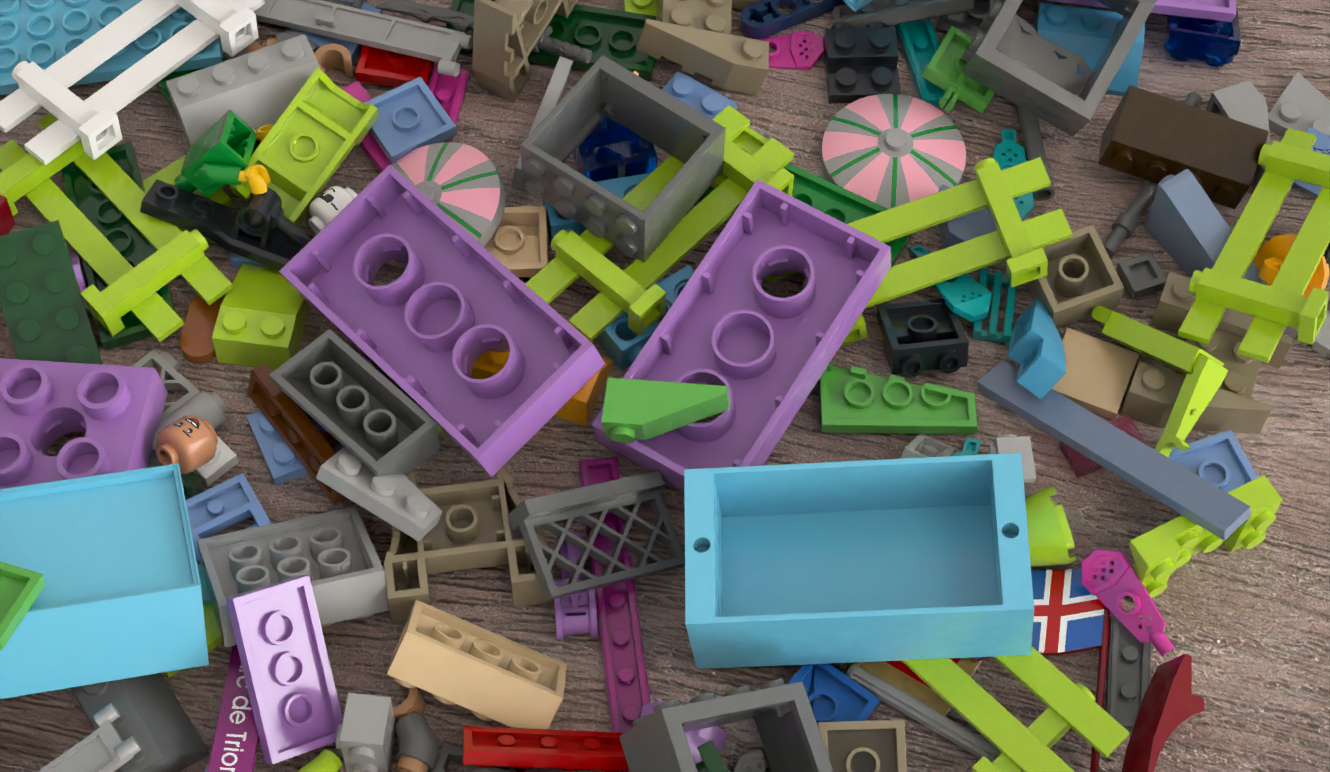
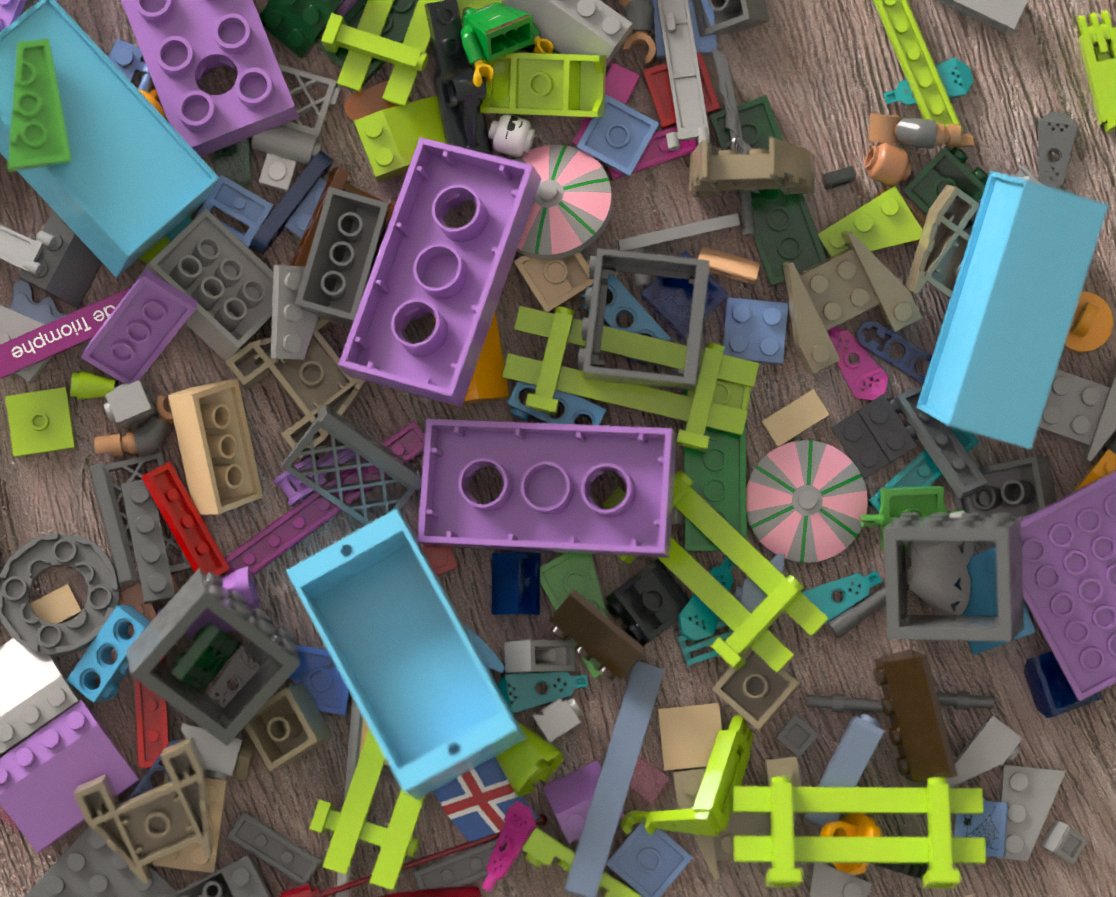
camera: 65 degrees right, 25 degrees up
nougat head [156,415,218,474] -> none
bright green slope [601,377,730,443] -> none
dark azure slope [1007,298,1066,399] -> none
none -> dark blue beam [250,151,334,254]
none -> clear blue brick [492,552,540,616]
none -> medium lavender slope [542,760,625,843]
none -> dark brown slope [549,589,646,681]
none -> tan tile [761,389,830,447]

